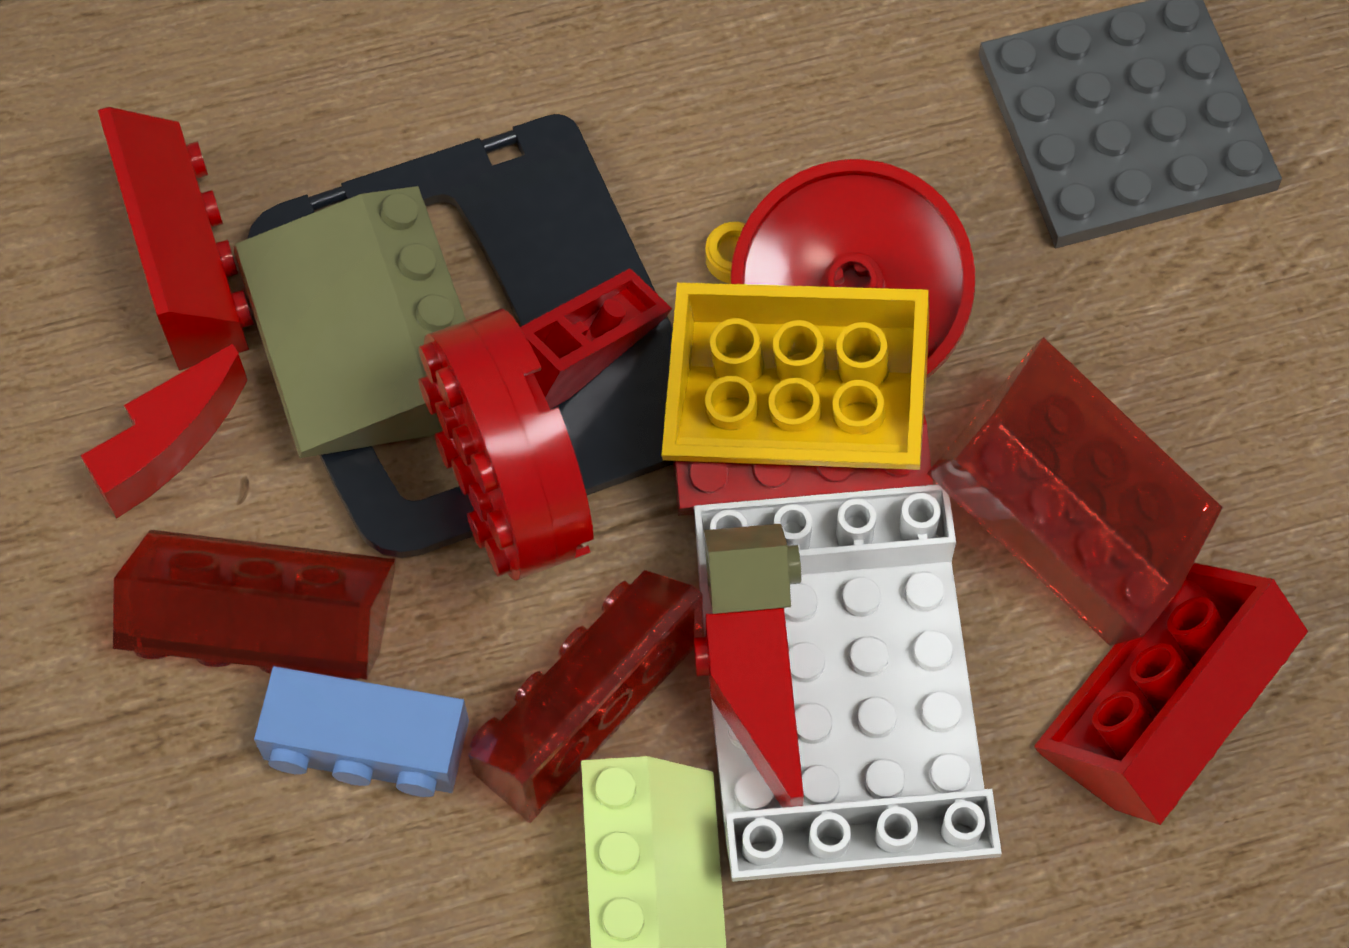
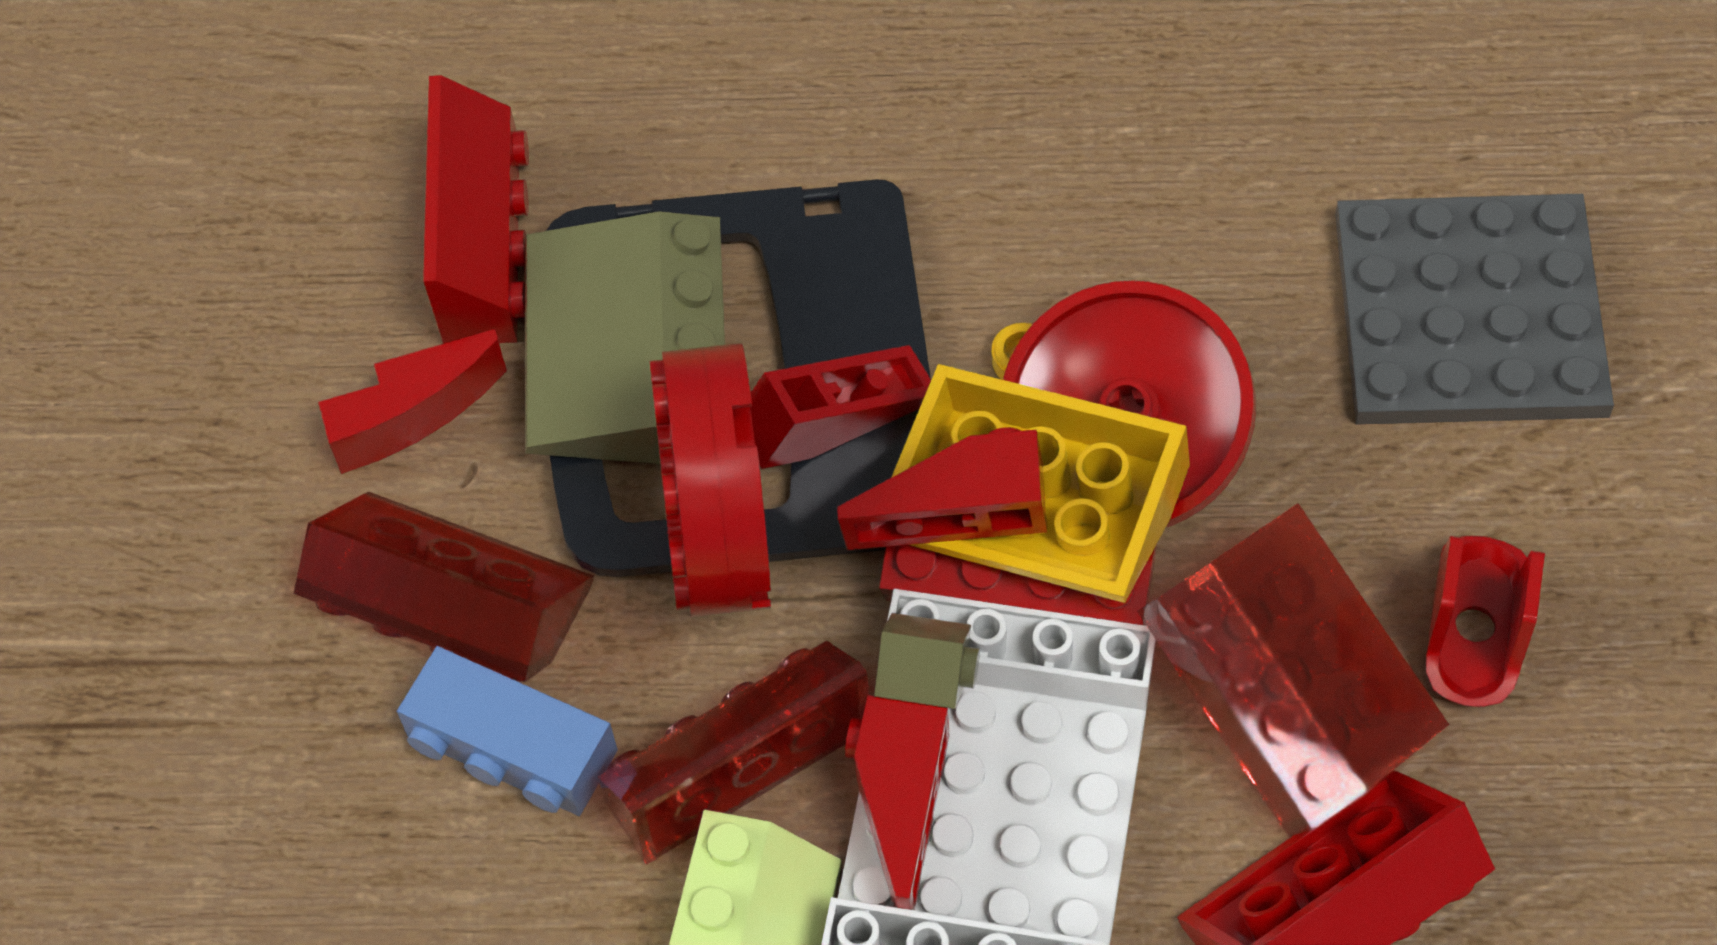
camera: 20 degrees right, 5 degrees down
none -> red slope [837,427,1047,550]
none -> red piece [1426,536,1545,707]

